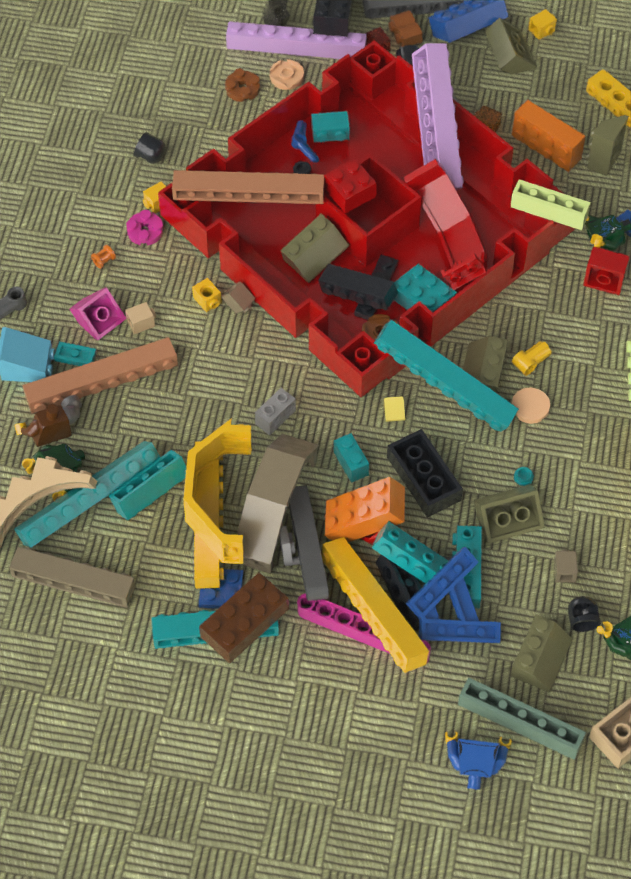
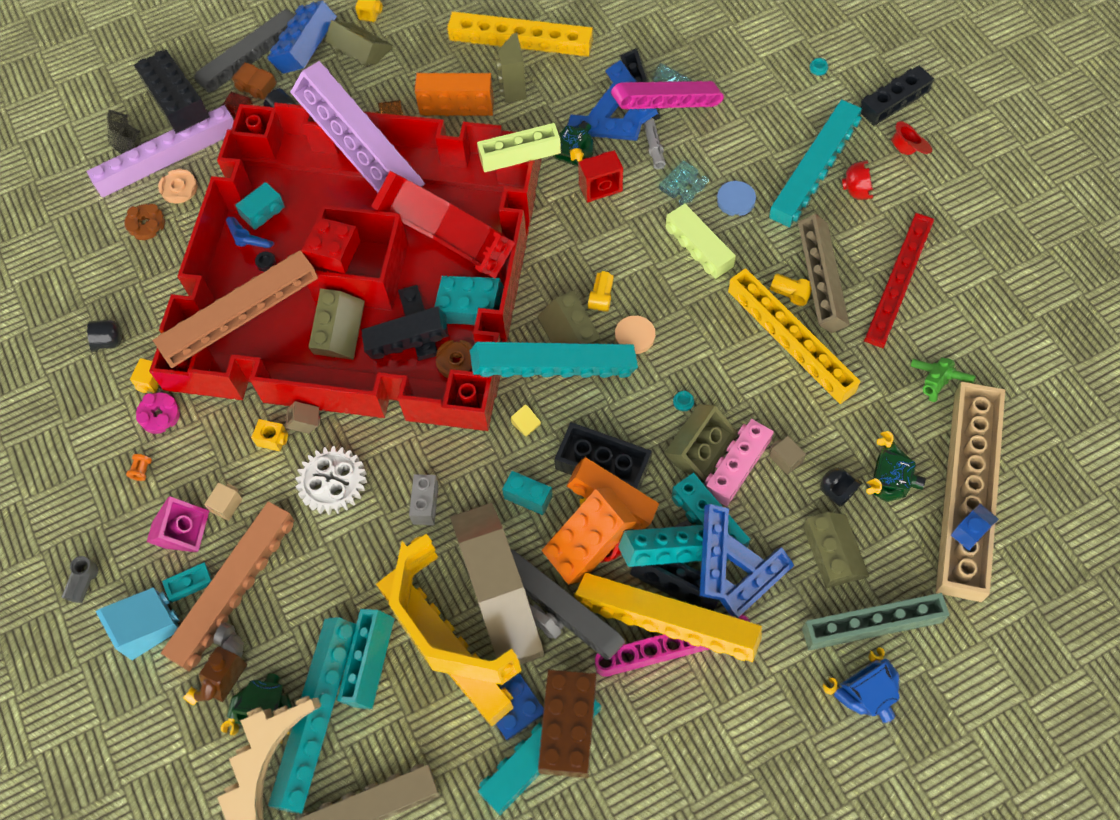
camera: 35 degrees left, 5 degrees up
none -> white gear [295,446,367,515]
none -> orange brick [567,457,659,530]
none -> bright pink brick [704,419,774,507]

